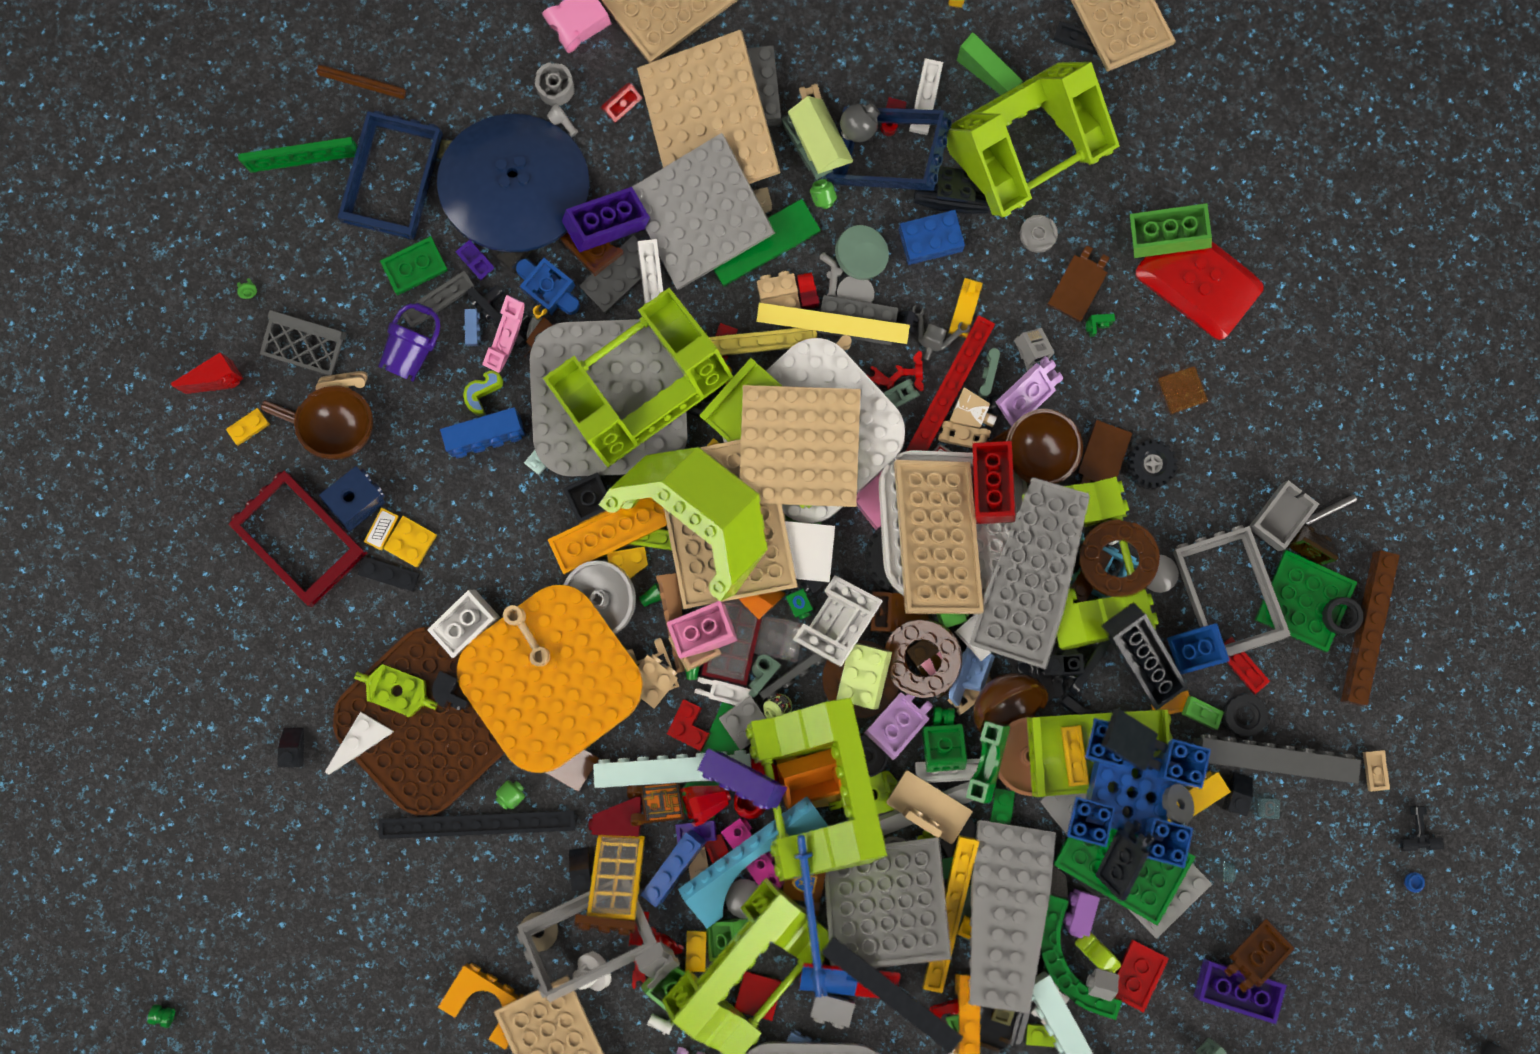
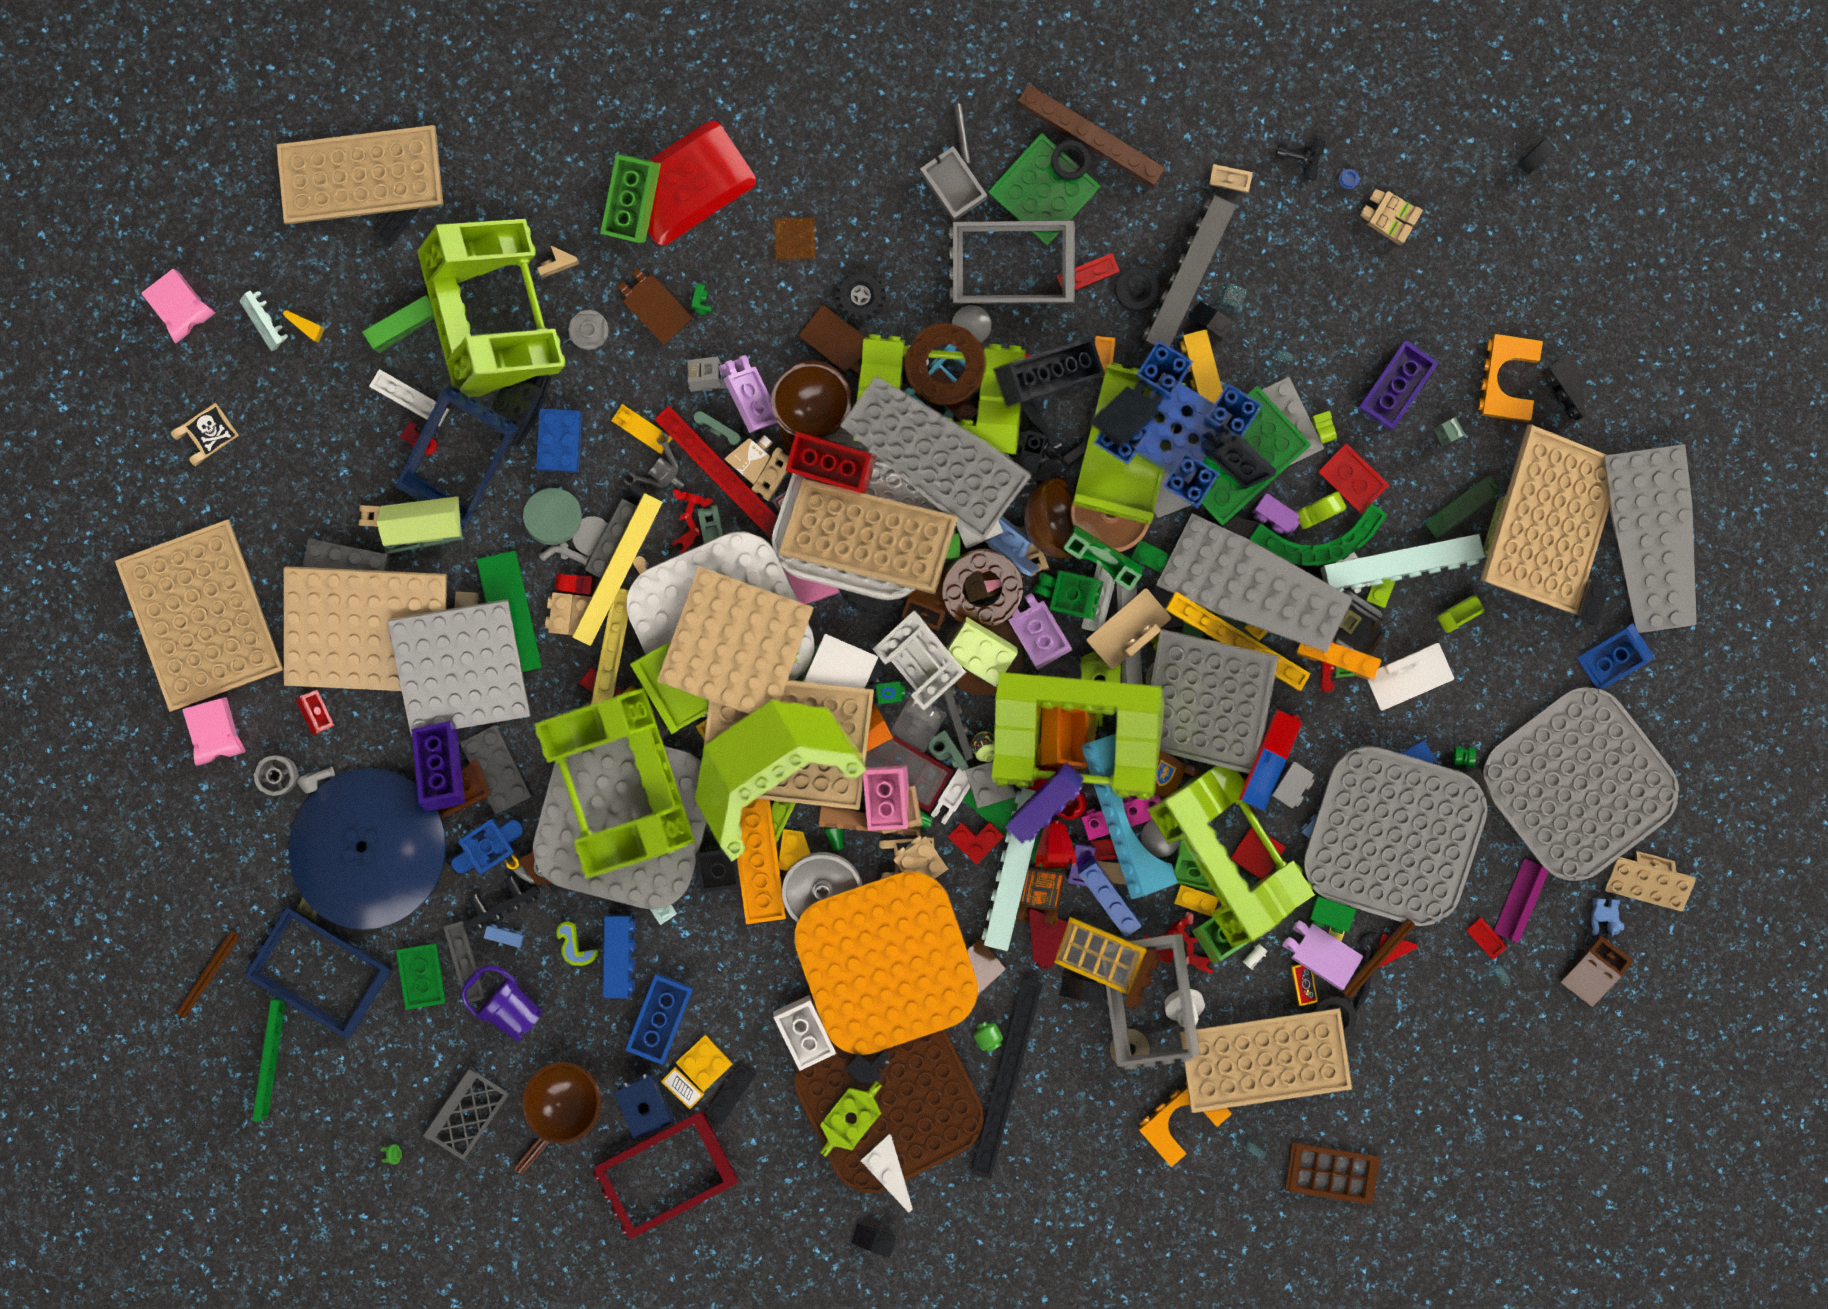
camera: 70 degrees left, 5 degrees up
red slope [171,352,244,394] -> none
yellow plate [226,408,270,446] -> none
tan plate [316,371,368,390] -> none
dark purple slope [455,240,494,280] -> none
bright pink slope [483,295,524,373] -> none
tan piece [503,605,550,666] -> none
light grey piece [635,941,680,990] -> none
white plate [637,239,663,304] -> none
blue bar [794,834,828,998] -> none
bright green head [810,179,837,209] -> none
black tile [821,936,963,1053] -> none
dark grey brick [840,102,880,142] -> none
yellow tile [1061,725,1089,787] -> none
light grey brick [1086,968,1119,1001] -> none
dark grey tile [1162,784,1194,825] -> none
blue slope [1167,623,1230,674] -> none
bright green plate [1182,696,1224,730] -> none
reddish brown tile [1224,919,1295,993] -> none
dark brown slope [1287,524,1339,565] -> none
none -> tan slope [538,246,580,278]
none -> blue brick [626,973,694,1065]
none -> lime leg [1311,411,1337,444]
none -> tan hips [1360,189,1423,246]

